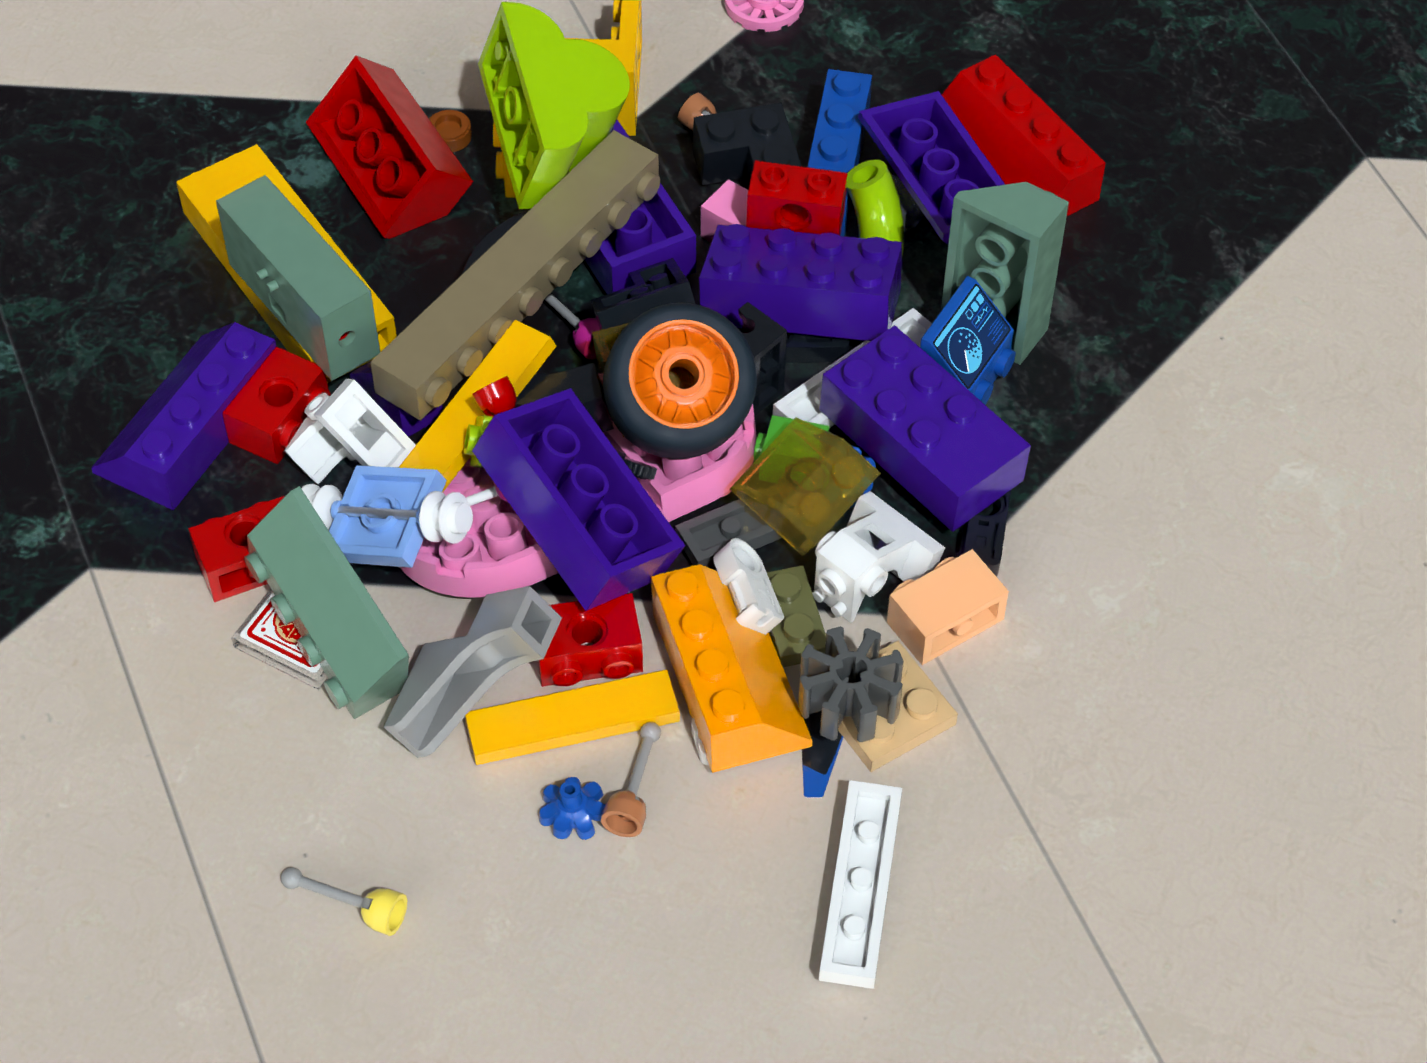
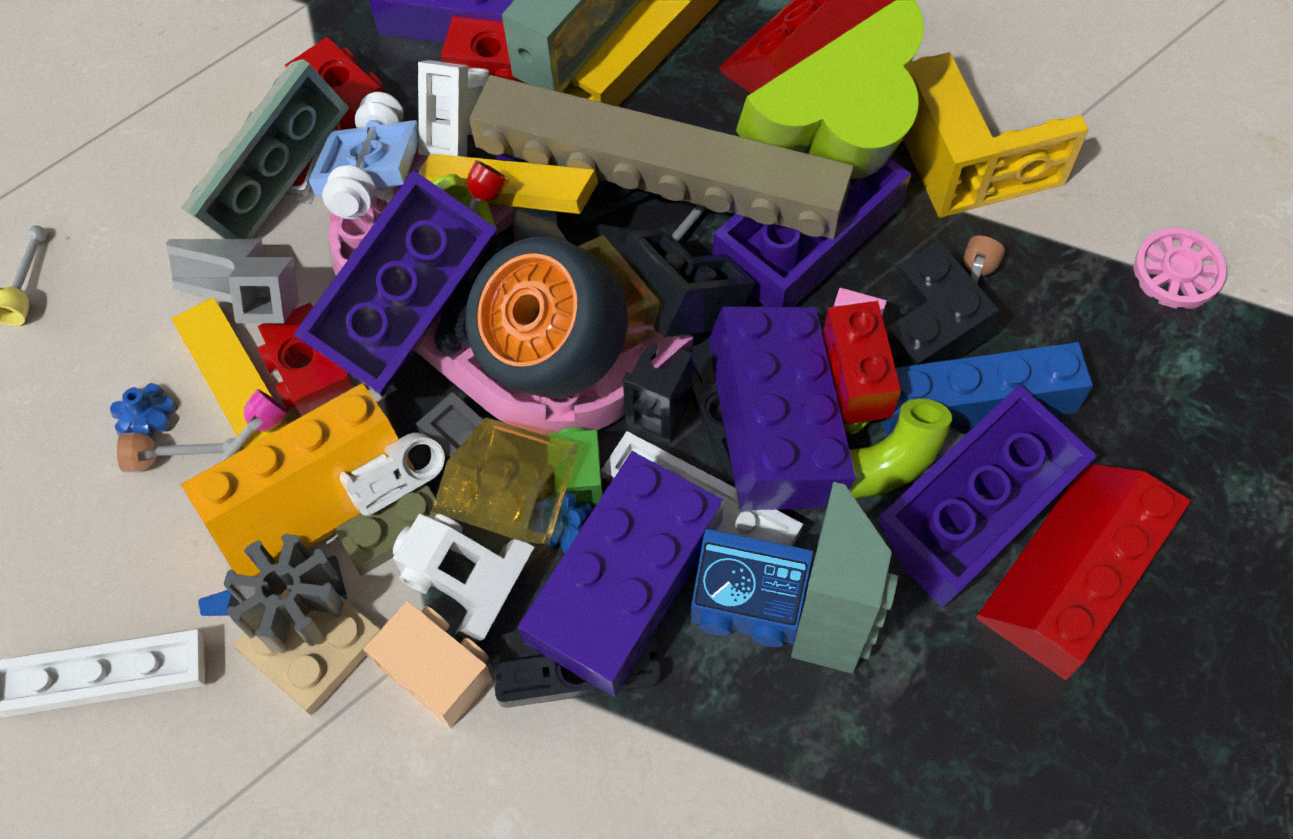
camera: 75 degrees right, 10 degrees up
none -> dark pink hinge [215,389,289,465]

